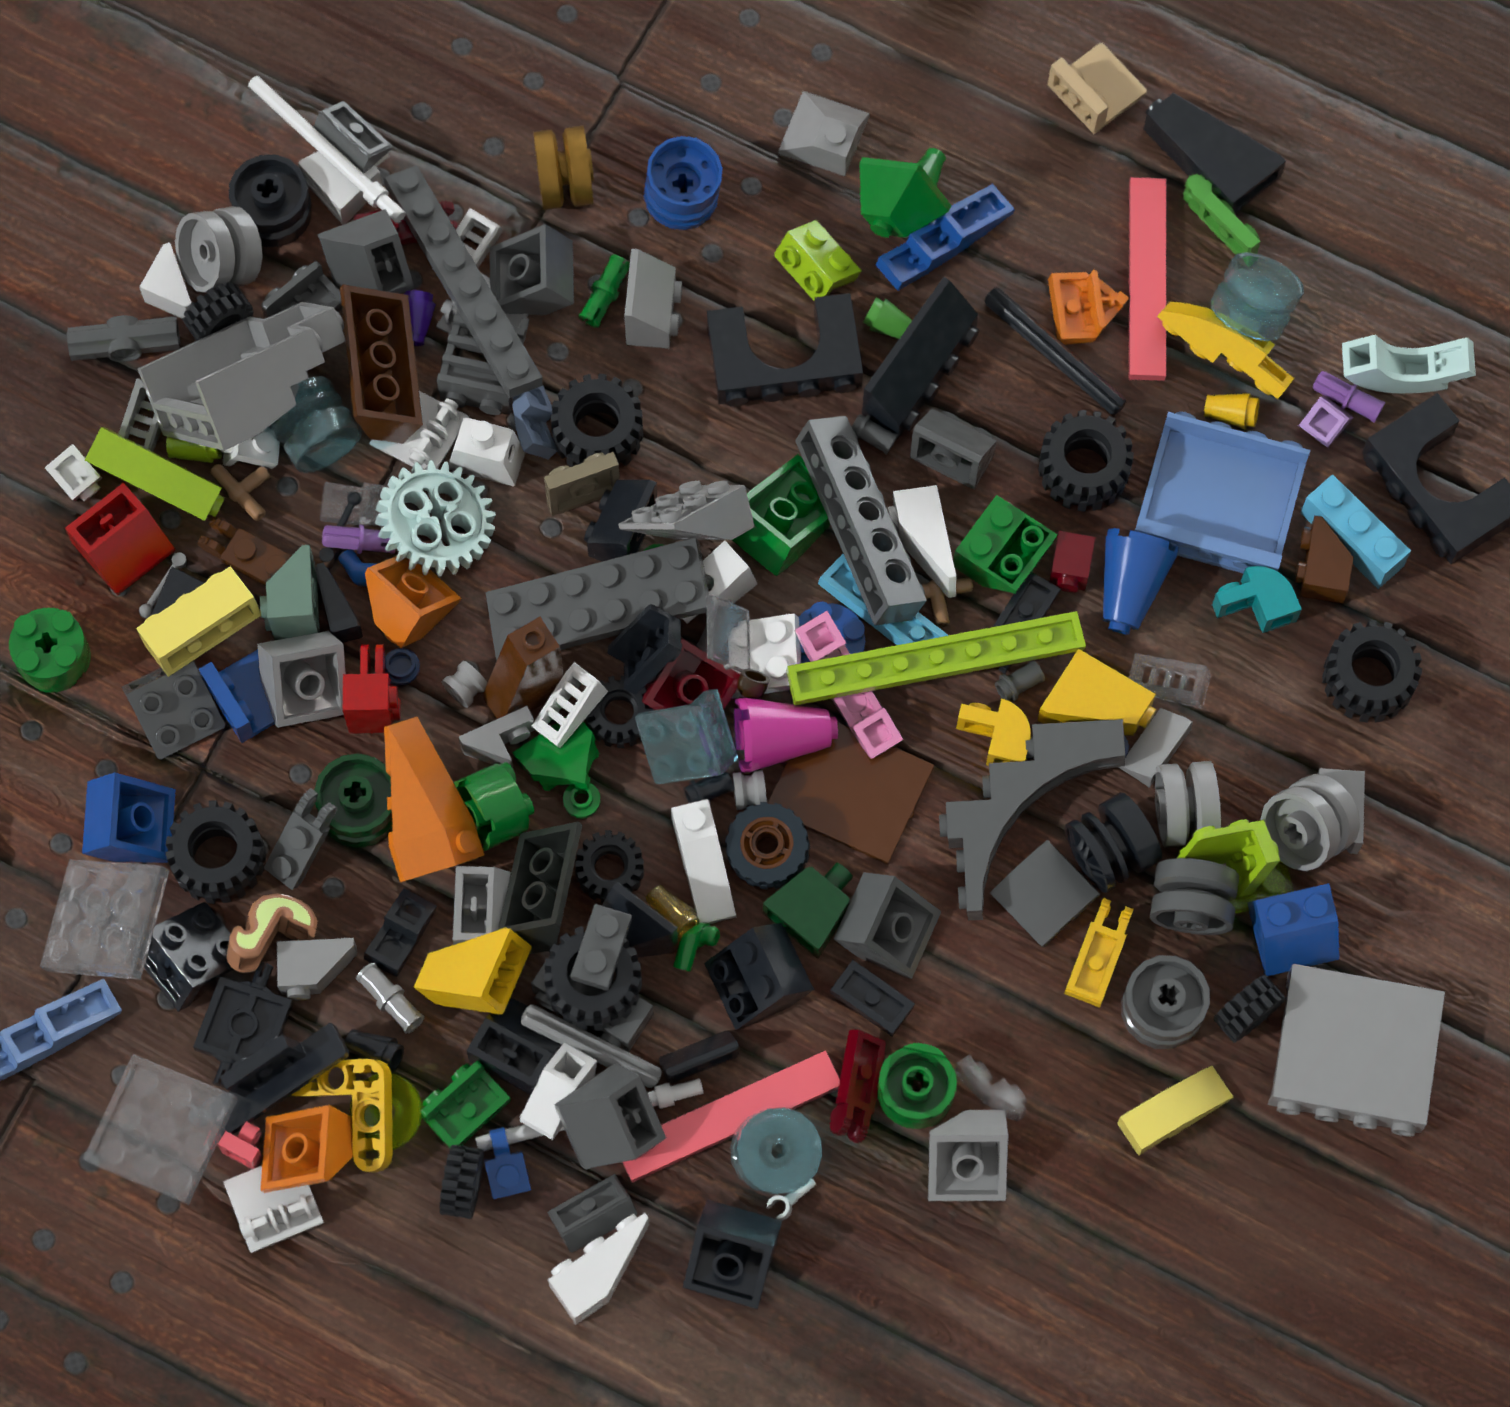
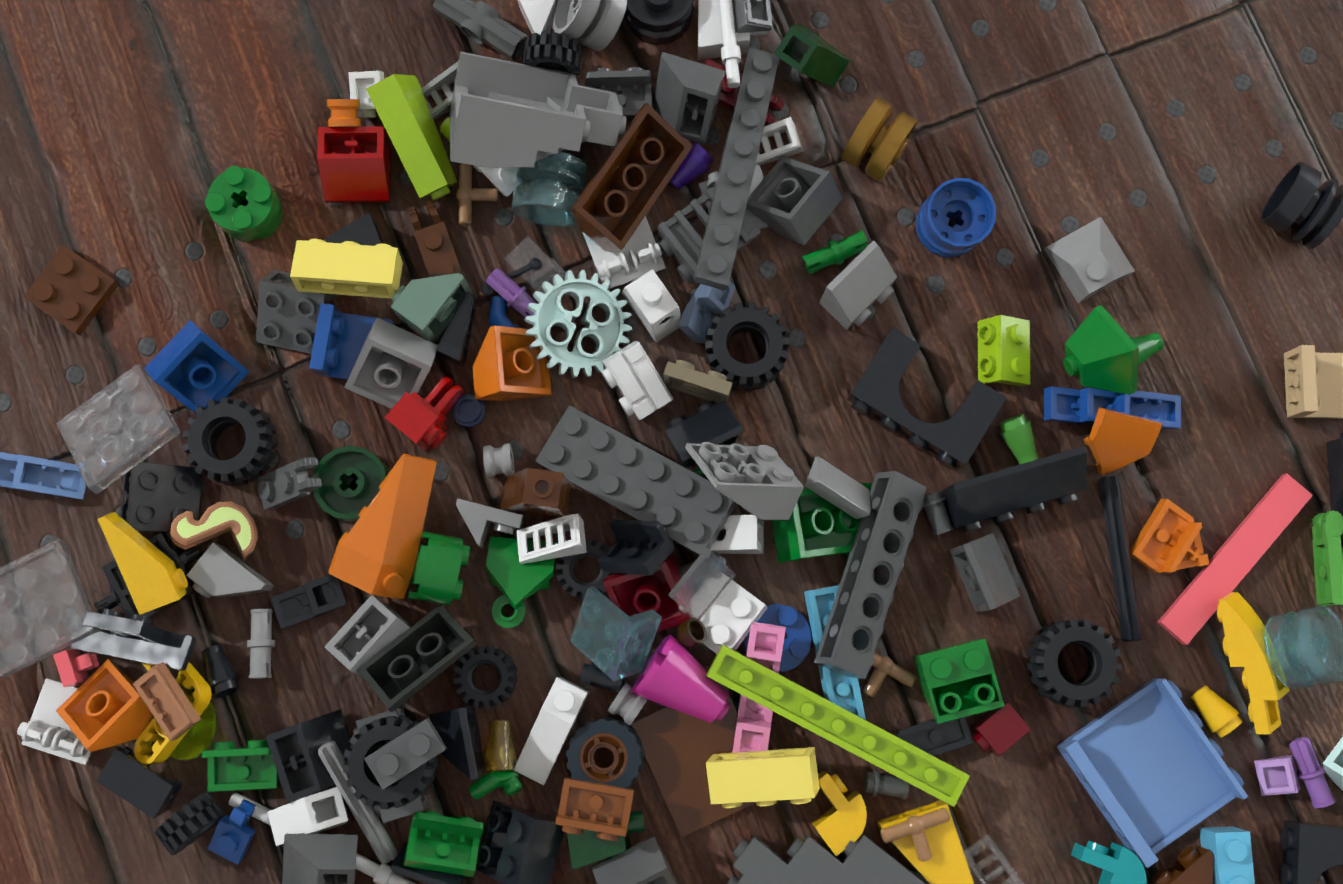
camera: 40 degrees right, 10 degrees up
light grey hinge [139,552,187,618] -> none
yellow slope [414,928,532,1015] -> none
white slope [887,485,956,598] -> none
blue cone [1103,528,1179,635] -> none
none -> black hinge [96,746,183,819]
none -> yellow slope [98,512,188,615]
none -> nougat plate [133,662,202,742]
none -> orange wheel [327,99,361,127]
none -> green bracket [404,811,484,877]
none -> dark orange bracket [555,777,634,841]
none -> white brick [601,341,673,420]
none -> light yellow brick [706,747,820,808]
none -> dark green slope [774,23,852,87]
none -> light grey slope [805,456,871,519]
none -> medium nougat piece [880,808,950,862]
none -> orange slope [1083,407,1163,475]

